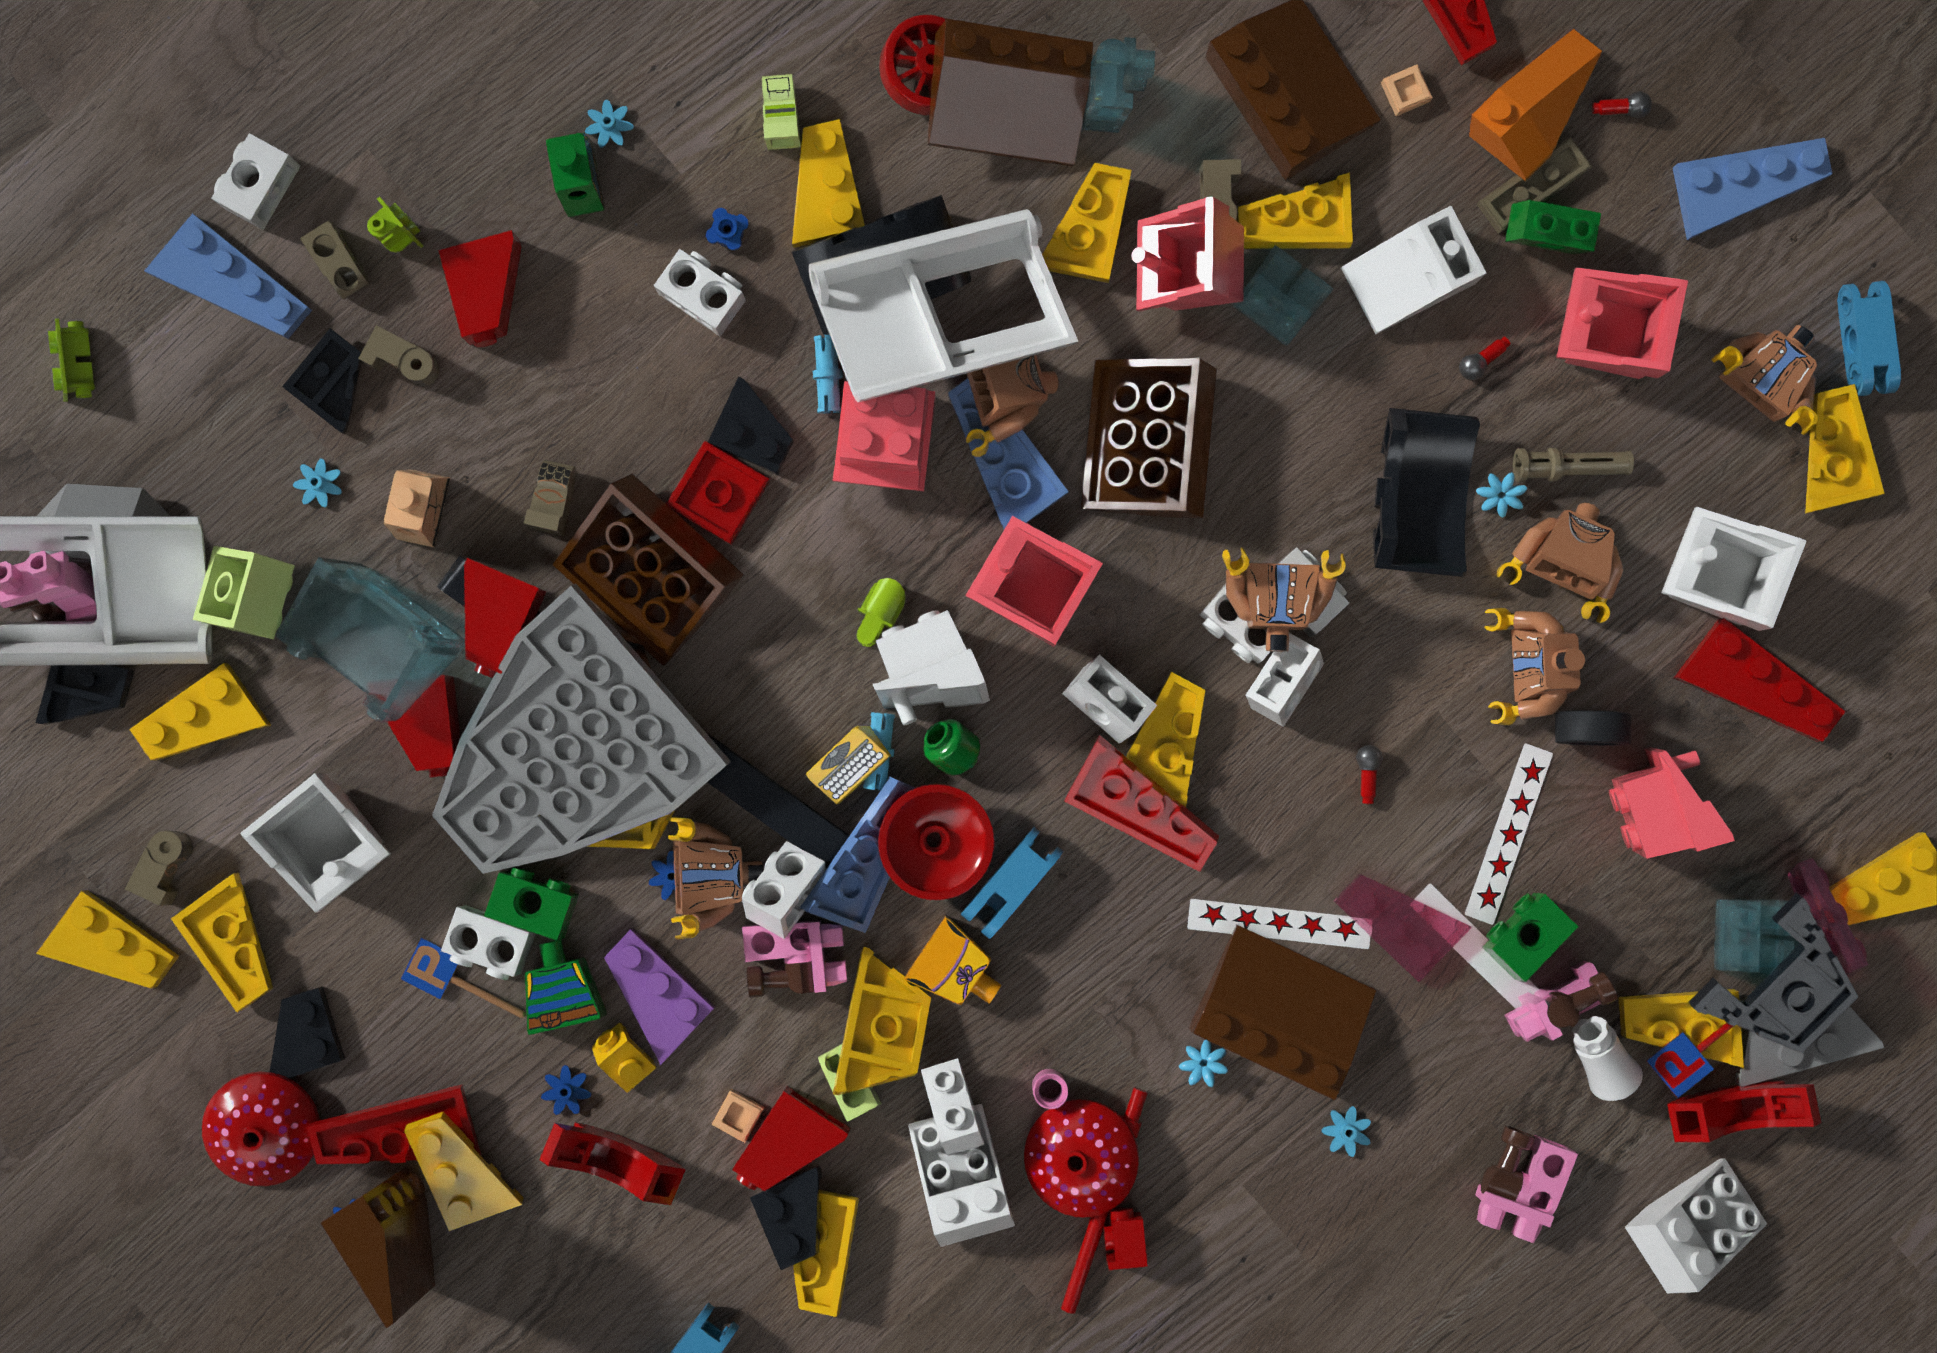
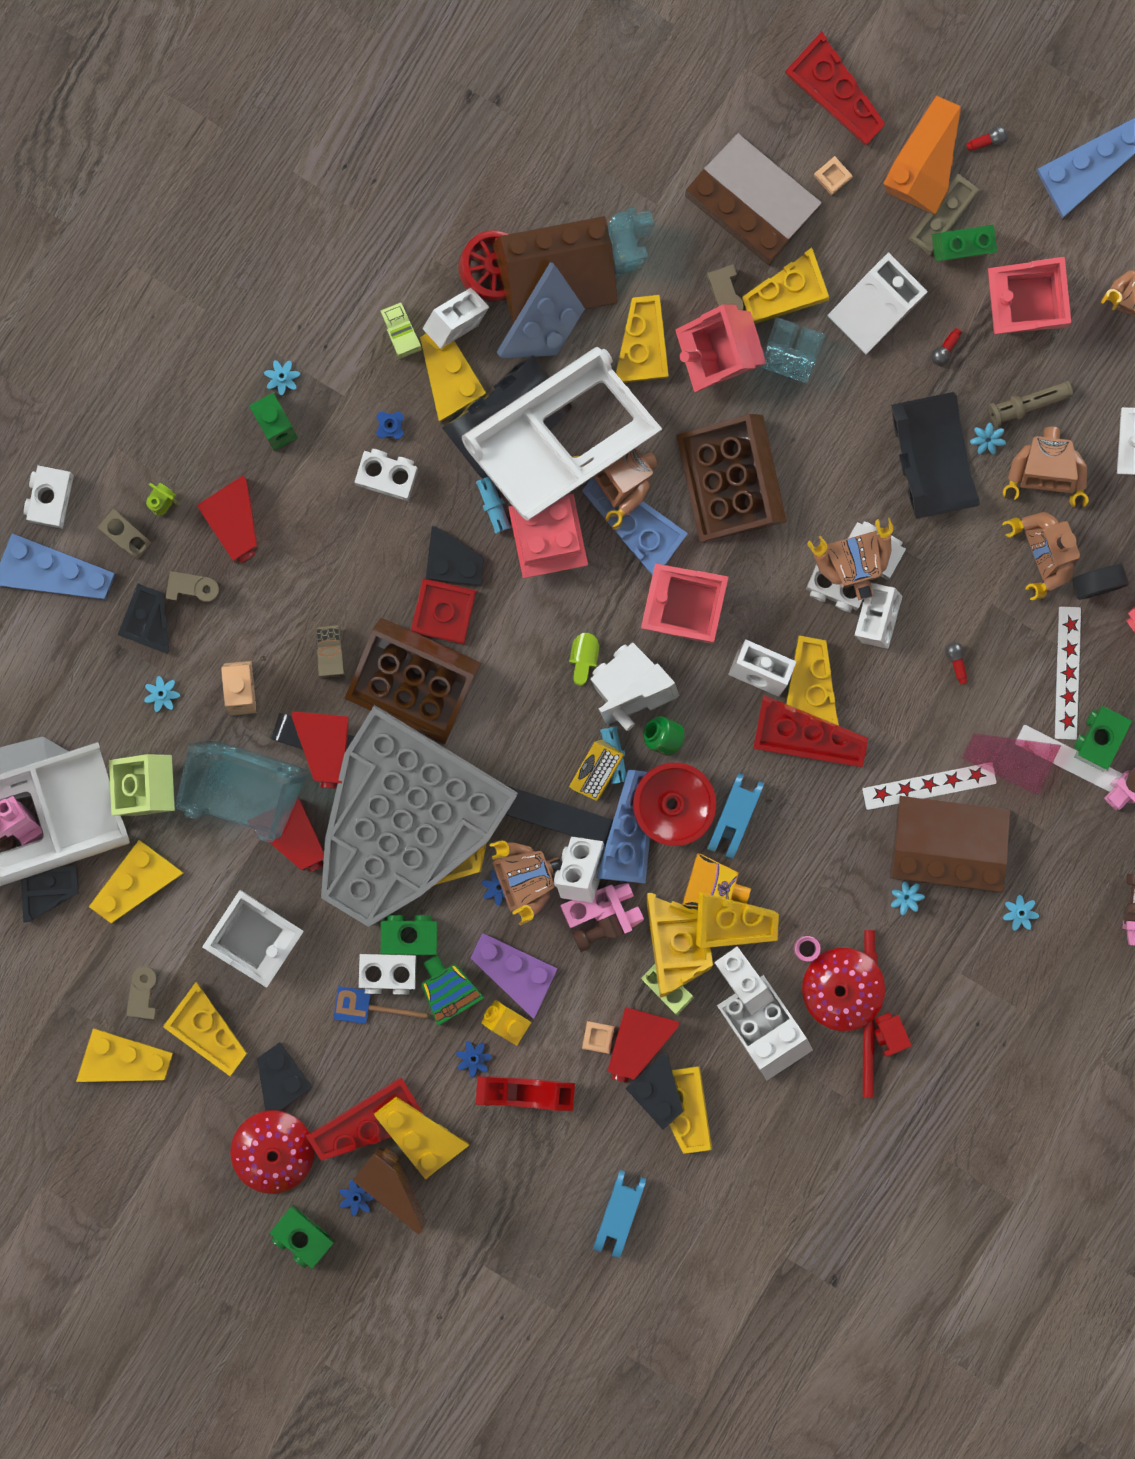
camera: 20 degrees left, 0 degrees up
none -> green brick [270,1205,336,1269]
none -> white brick [423,288,489,349]
none -> sand blue wing [497,262,585,358]
none -> yellow wing [696,892,779,948]

